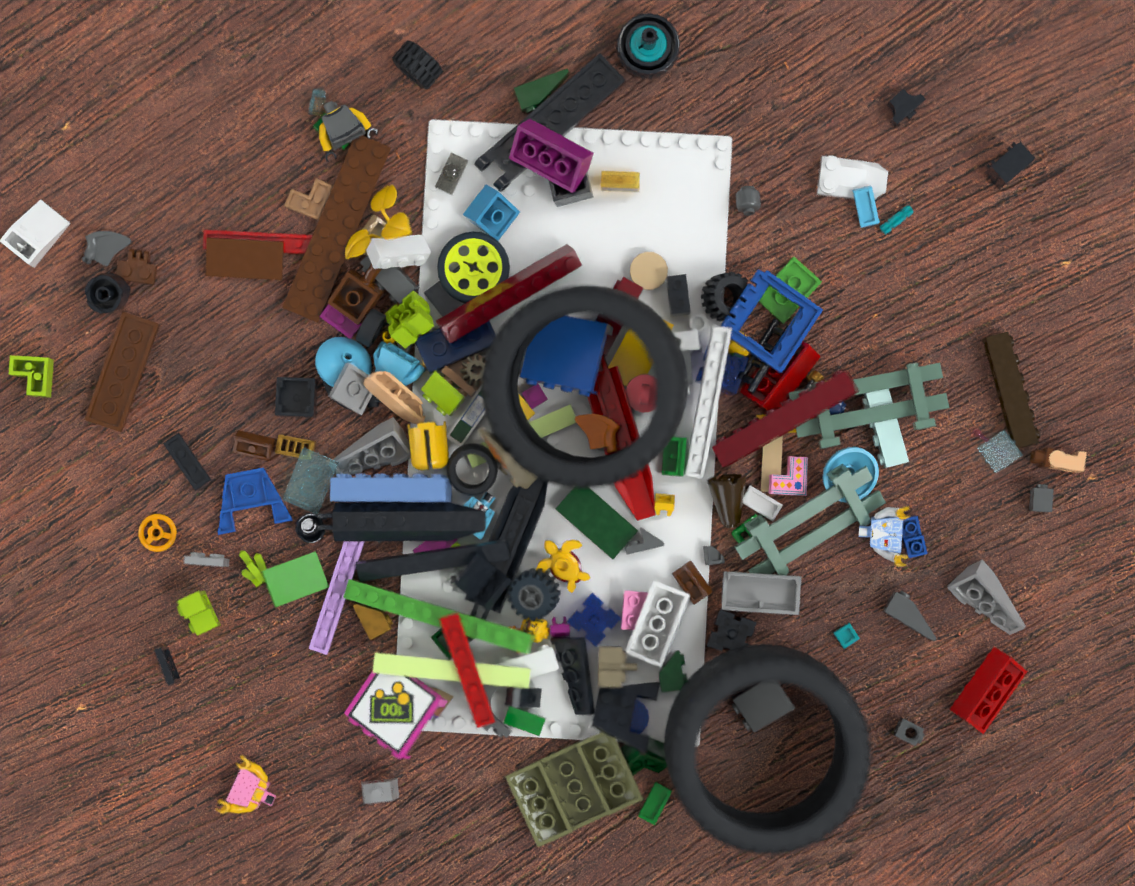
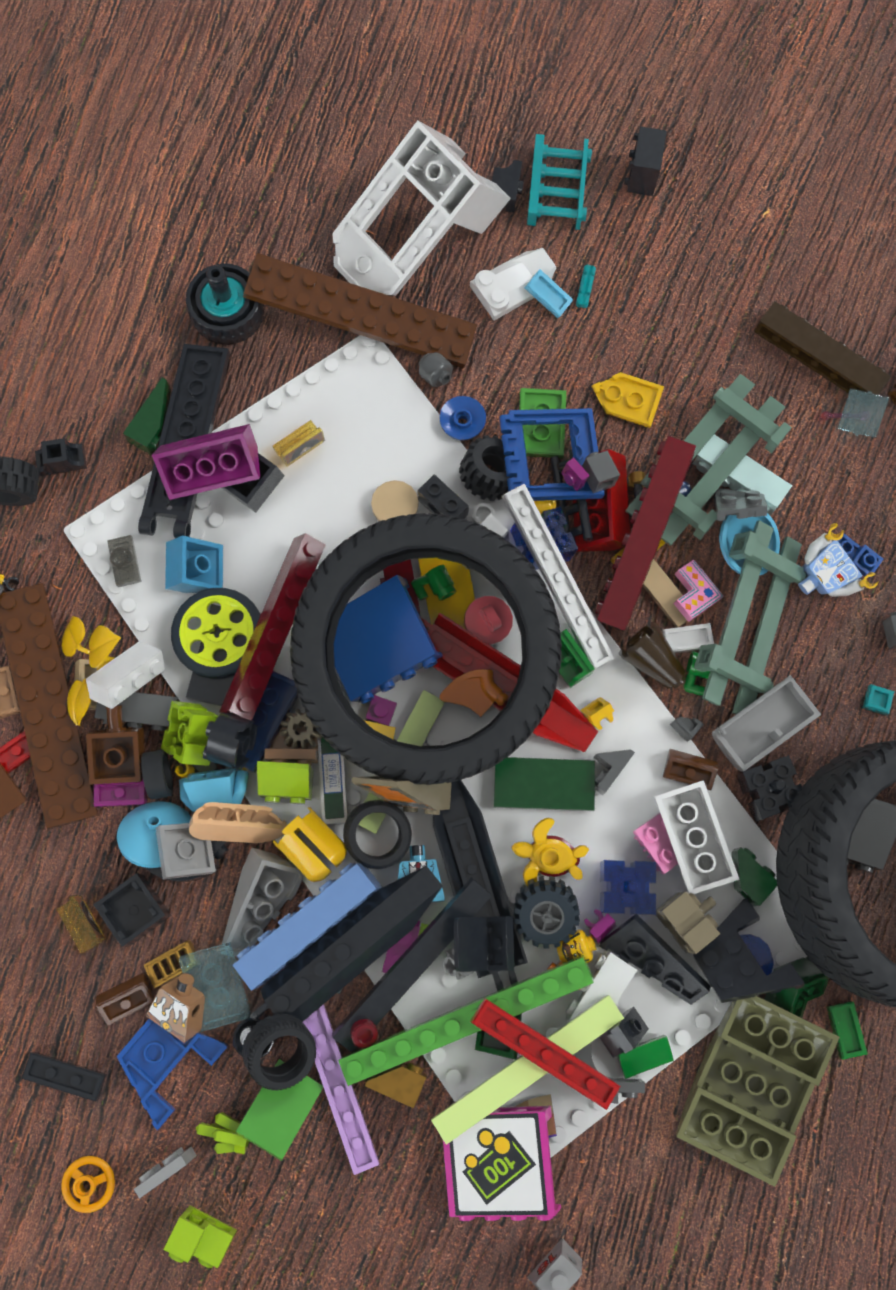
camera: 45 degrees left, 10 degrees down
none -> black brick [35,438,87,476]
none -> clear yellow panel [56,895,106,954]
none -> medium nougat torso [146,973,205,1043]
none -> black brick [203,712,257,770]
none -> black tyre [242,1013,316,1091]
none -> reddish brown plate [243,253,477,368]
none -> white bracket [333,120,511,296]
none -> dark red tile [350,1019,378,1048]
none -> green piece [411,565,457,601]
none -> blue dish [440,396,486,440]
none -> teal fence [527,134,592,230]
none -> magenta plate [561,458,590,491]
none -> dark grey brick [582,450,620,494]
none -> yellow tile [591,372,664,428]
none -> dark grey wing [714,488,767,521]

